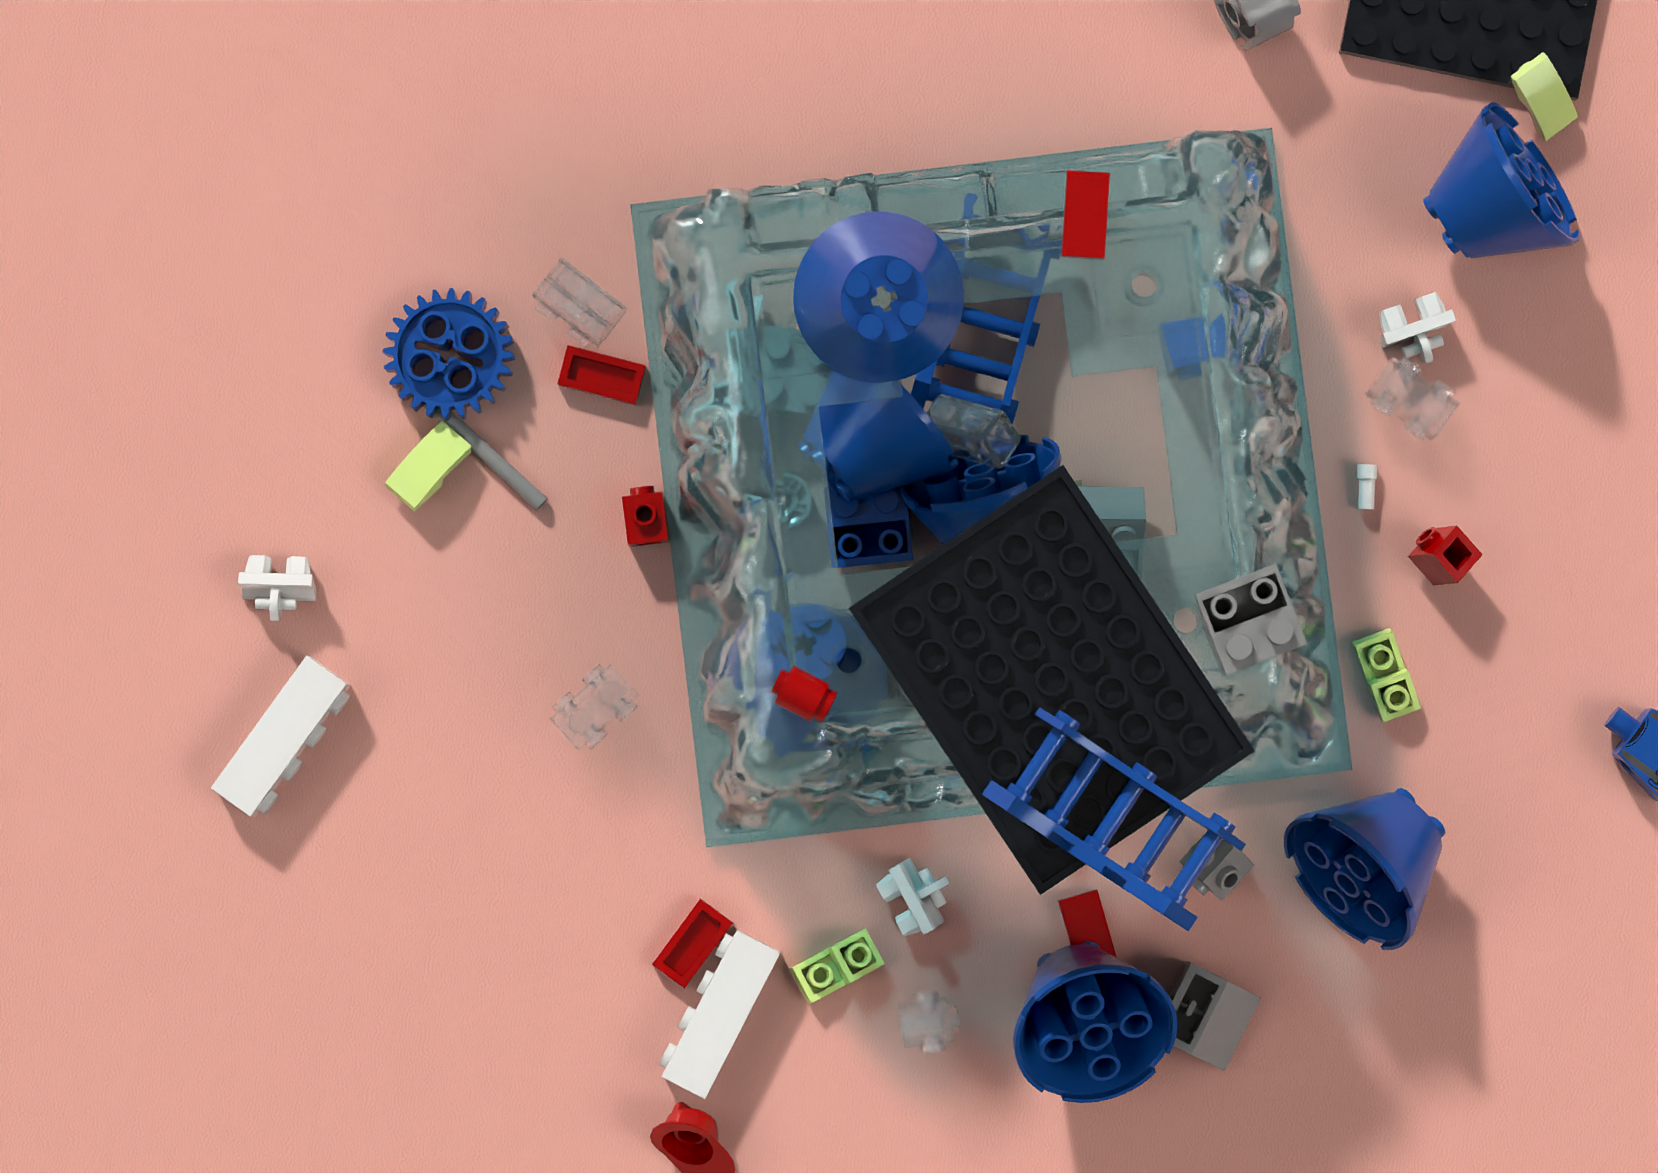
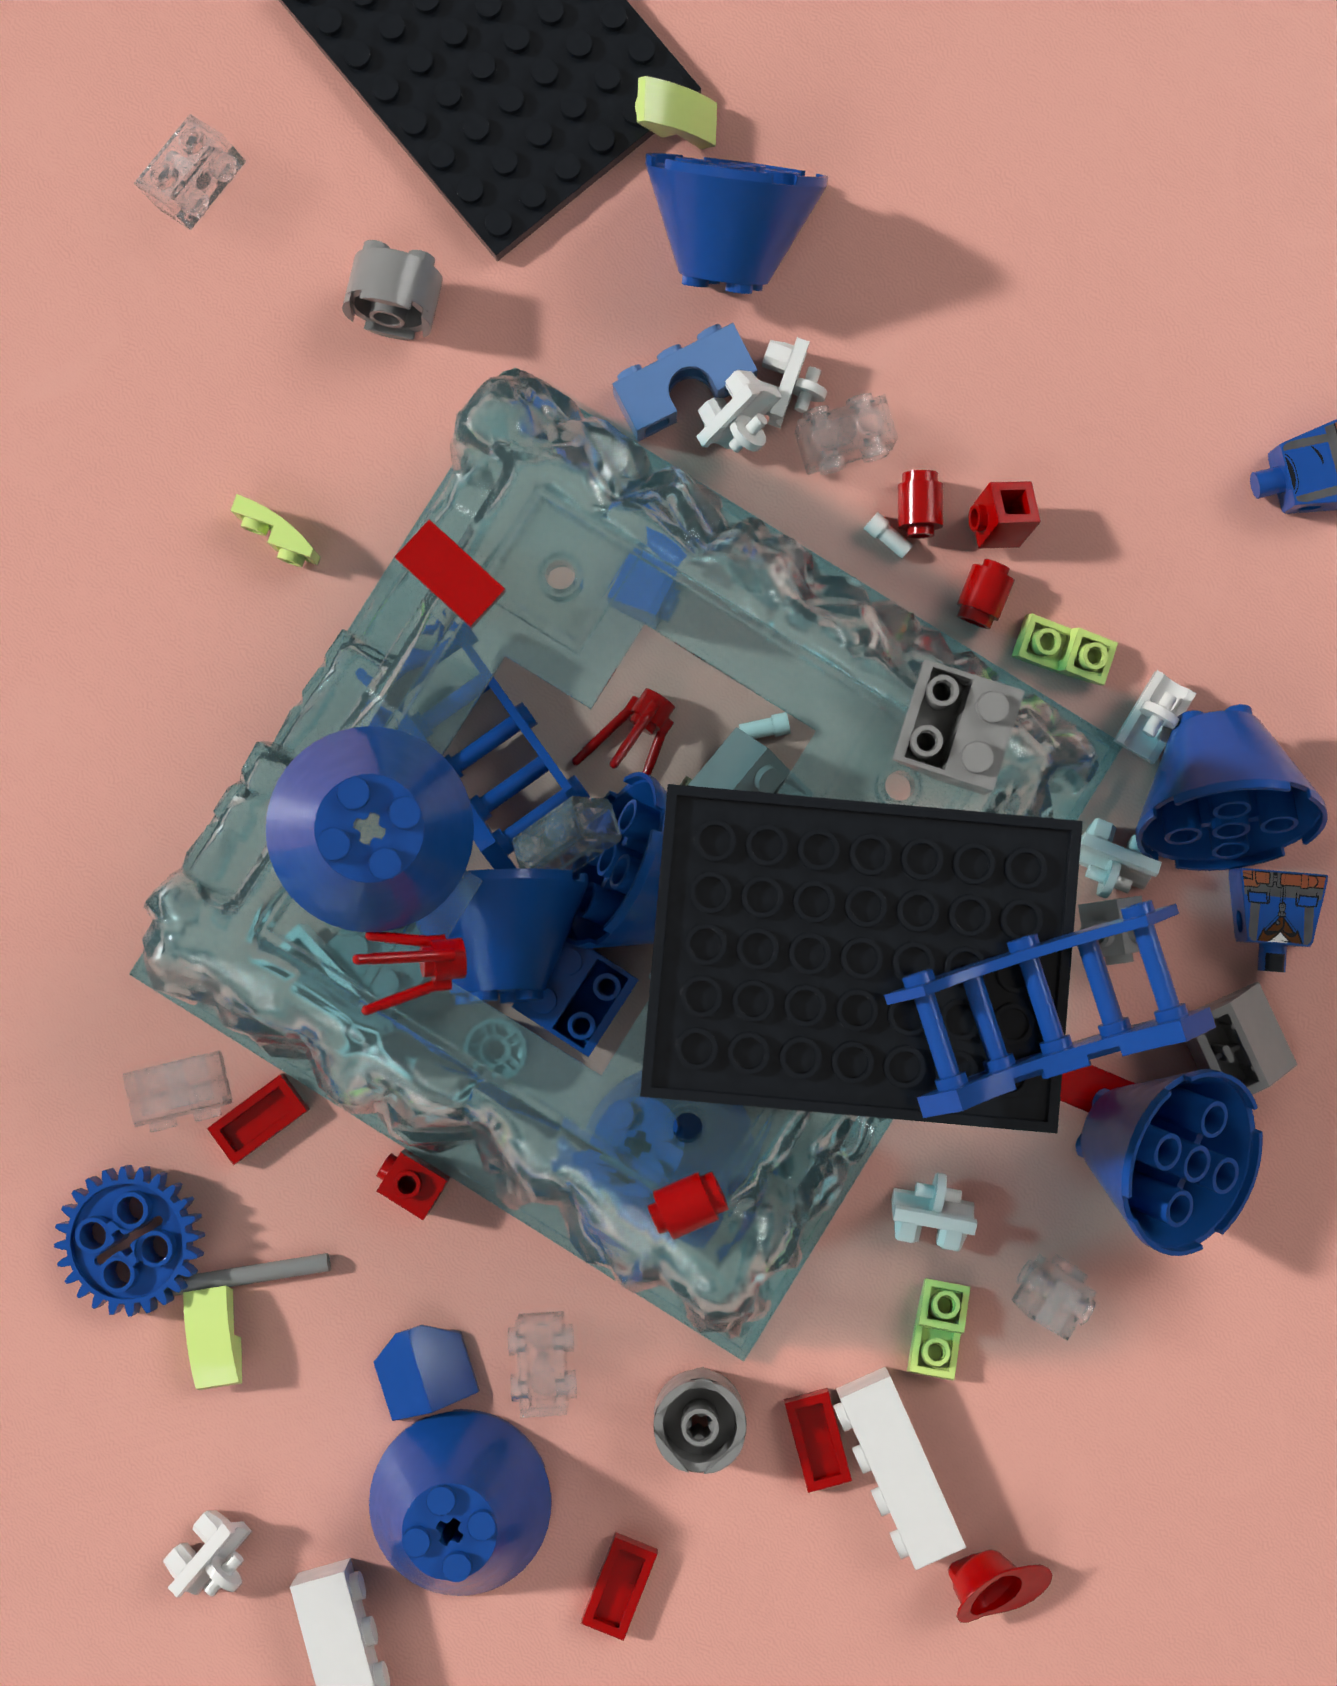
camera: 55 degrees left, 0 degrees up
none -> yellowish green slope [231,494,320,567]
none -> red plant [352,932,467,1015]
none -> blue cone [369,1409,552,1596]
none -> blue slope [374,1325,480,1421]
none -> red plant [572,688,675,776]
none -> red tile [581,1532,658,1641]
none -> medium blue arch [612,323,758,442]
none -> light grey brick [654,1367,747,1474]
none -> white hips [696,370,782,453]
none -> white piece [739,712,791,739]
none -> red brick [898,470,943,539]
none -> red brick [957,559,1015,629]
none -> white hips [1079,818,1162,899]
none -> white hips [1113,670,1197,764]
none -> torso [1229,868,1328,973]

